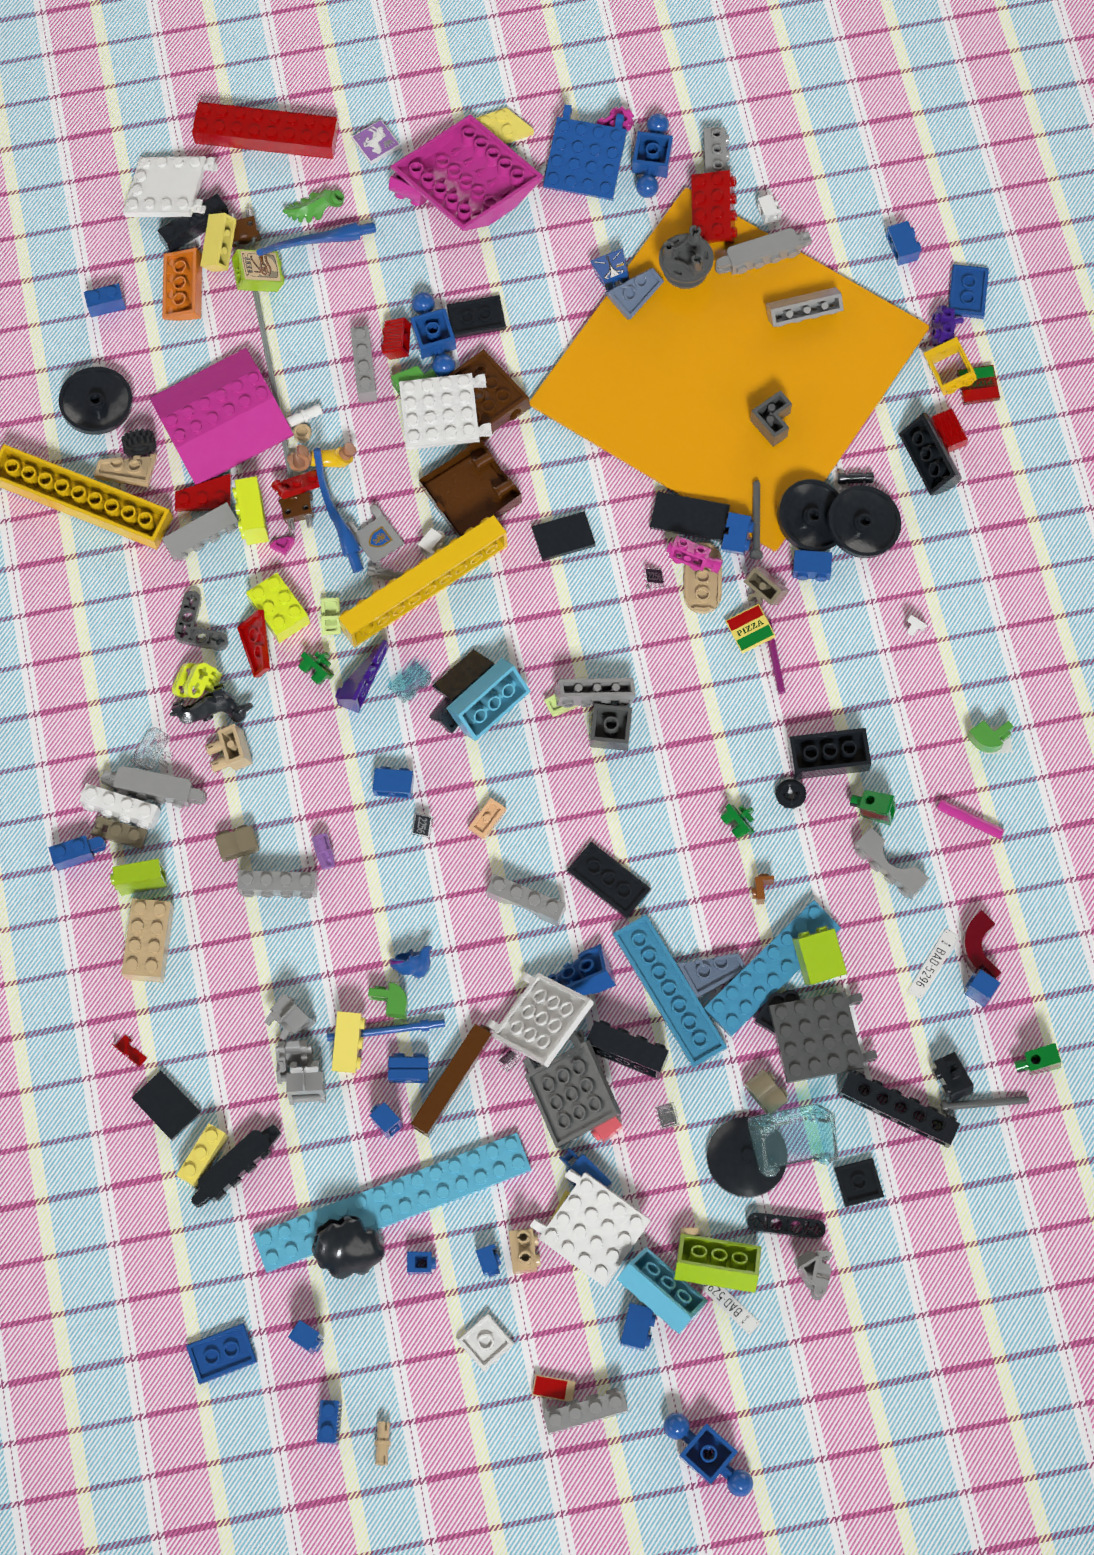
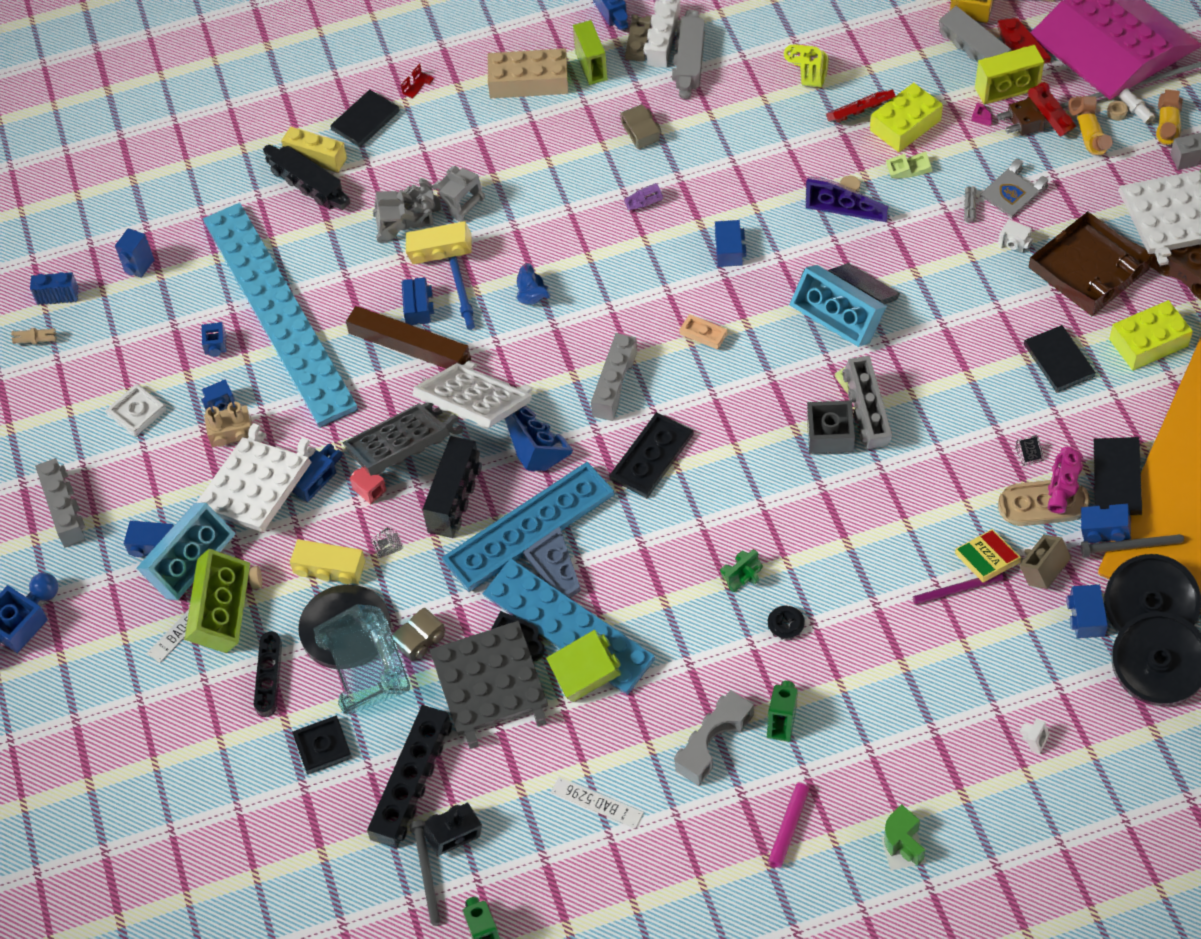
camera: 85 degrees right, 15 degrees down
clear brick [130,727,174,771] -> none
black animal [170,683,254,724] -> none
dark grey beam [174,591,229,651] -> none
blue tile [186,1323,258,1385] -> none
tan brick [205,724,253,773] -> none
light grey brick [237,870,318,899] -> none
green hips [298,651,334,685] -> none
black piece [312,1215,385,1279] -> none
blue animal [313,447,364,573] -> none
yellow brick [338,515,508,648] -> none
bright green brick [368,982,408,1019] -> none
blue brick [369,1102,403,1140] -> none
clear light blue bracket [388,661,431,704] -> none
slope [411,813,434,838] -> none
red tile [532,1374,576,1402] -> none
dark orange bracket [751,873,775,905] -> none
black brick [788,728,871,780] -> none
light grey piece [794,1251,832,1300] -> none
dark red arch [962,910,1002,980] -> none
blue brick [965,970,1001,1008] -> none
none -> light yellow brick [290,539,366,584]
none -> tan tile [840,176,860,192]
none -> neon yellow brick [1109,300,1193,371]
none -> piece [1156,89,1183,145]

